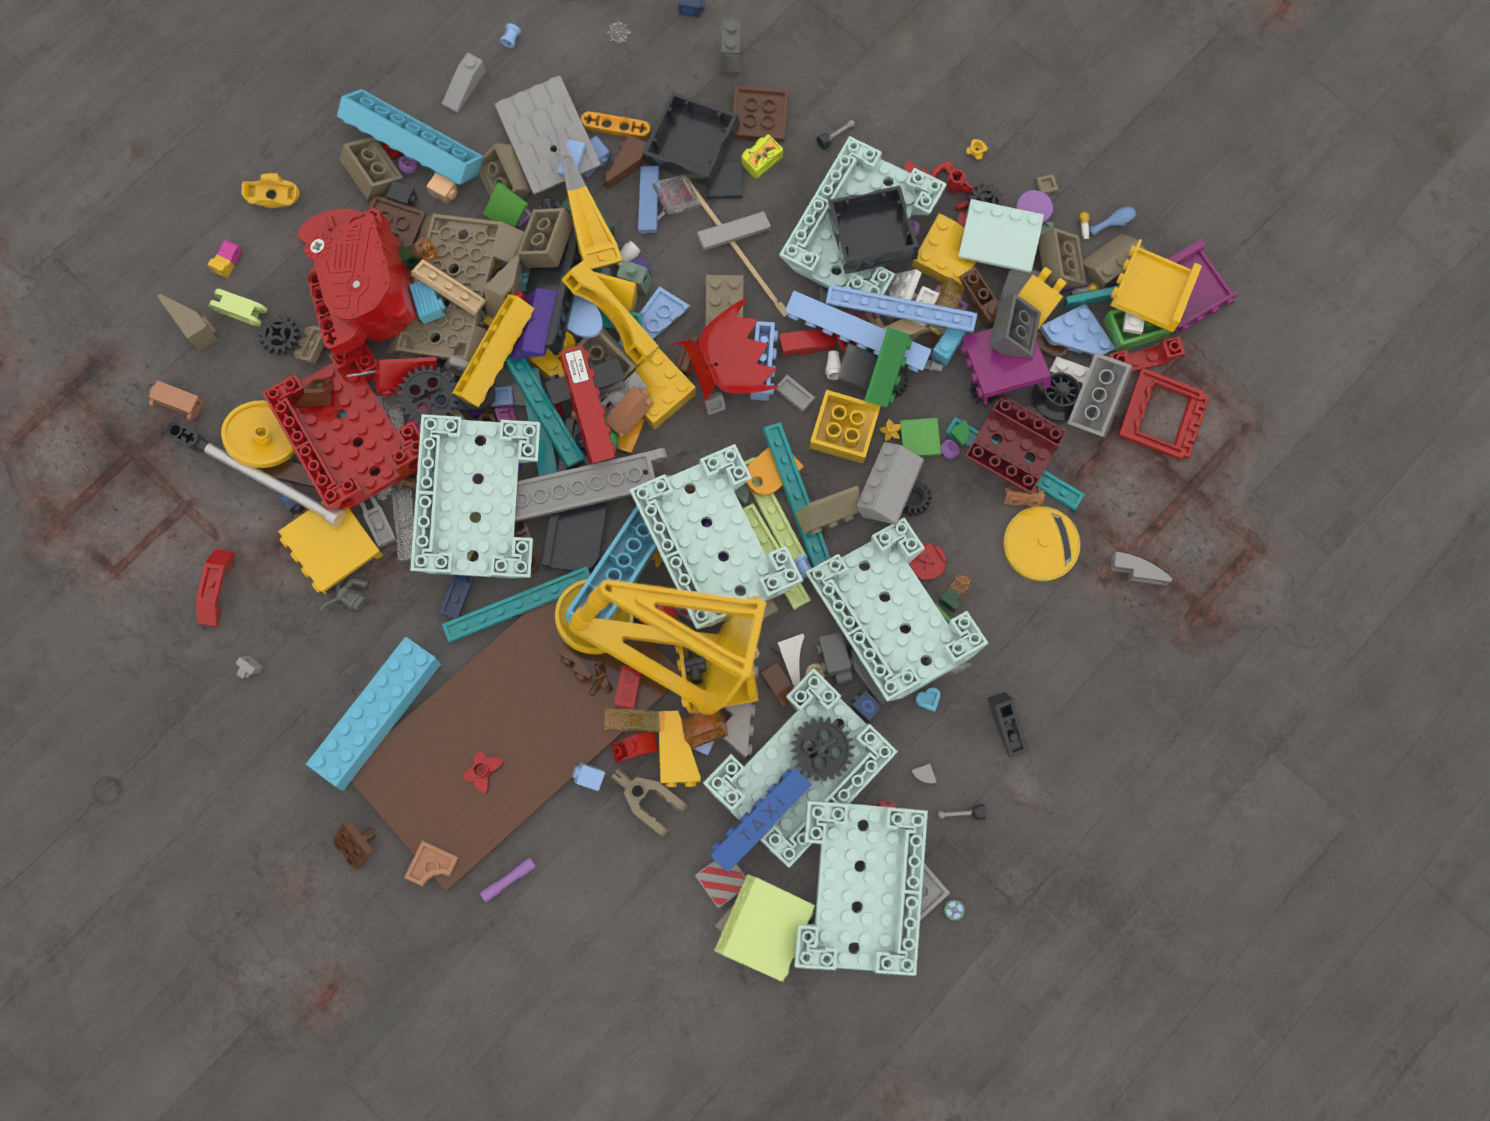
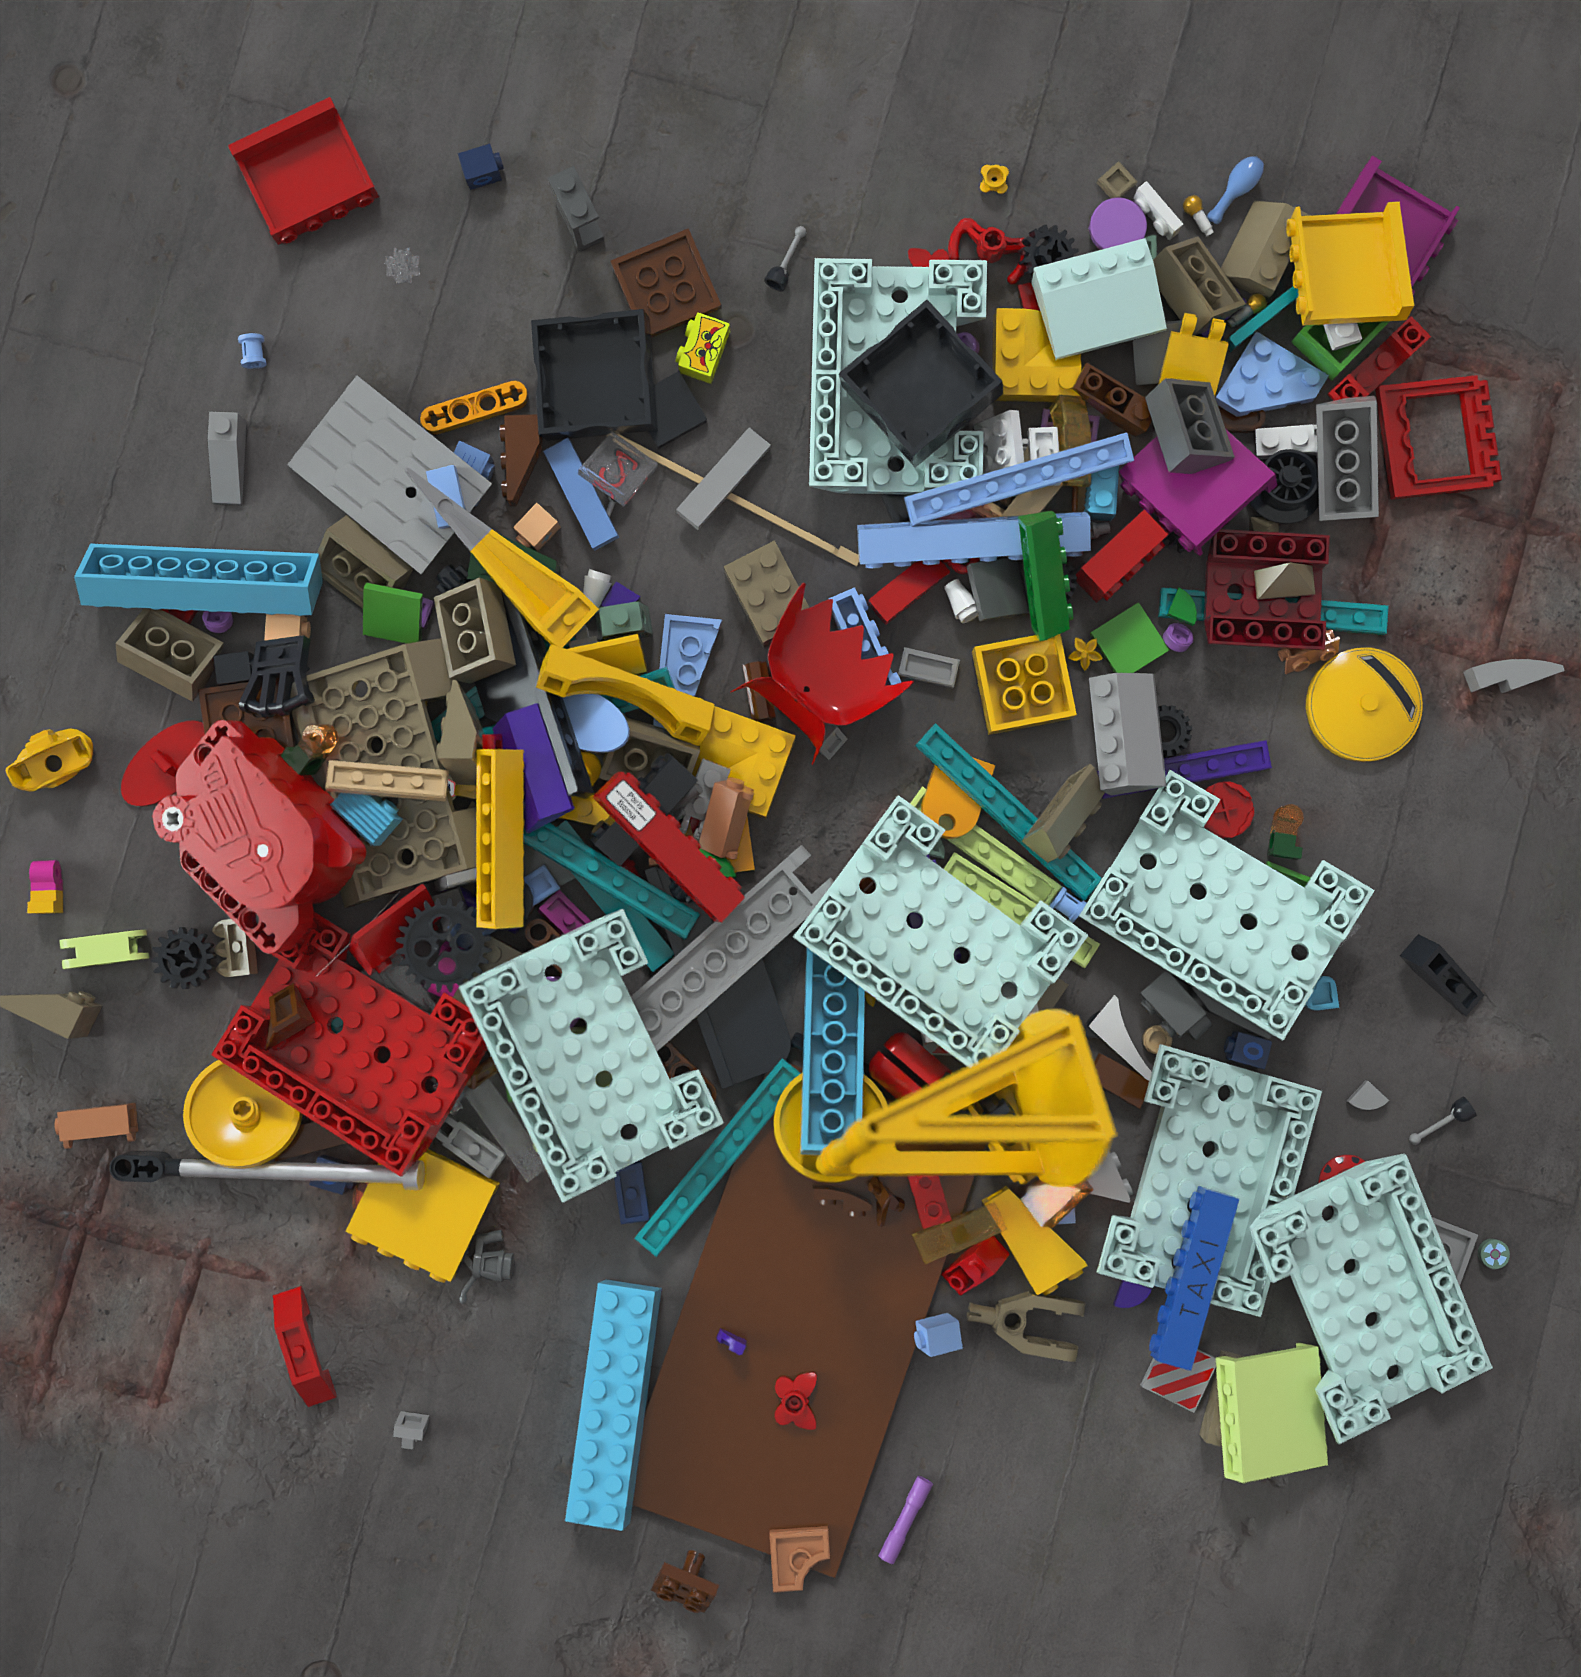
camera: 25 degrees left, 10 degrees up
black gear [790,716,855,782] -> none
none -> black plate [239,635,315,718]
none -> light nougat brick [513,503,561,552]
none -> dark purple tile [716,1328,747,1355]
none -> red brick [1076,509,1168,603]
none -> dark purple tile [1097,740,1272,799]
none -> dark purple tile [1113,1280,1152,1308]
none -> white plate [1133,181,1183,241]
none -> dark tan slope [1254,563,1315,600]

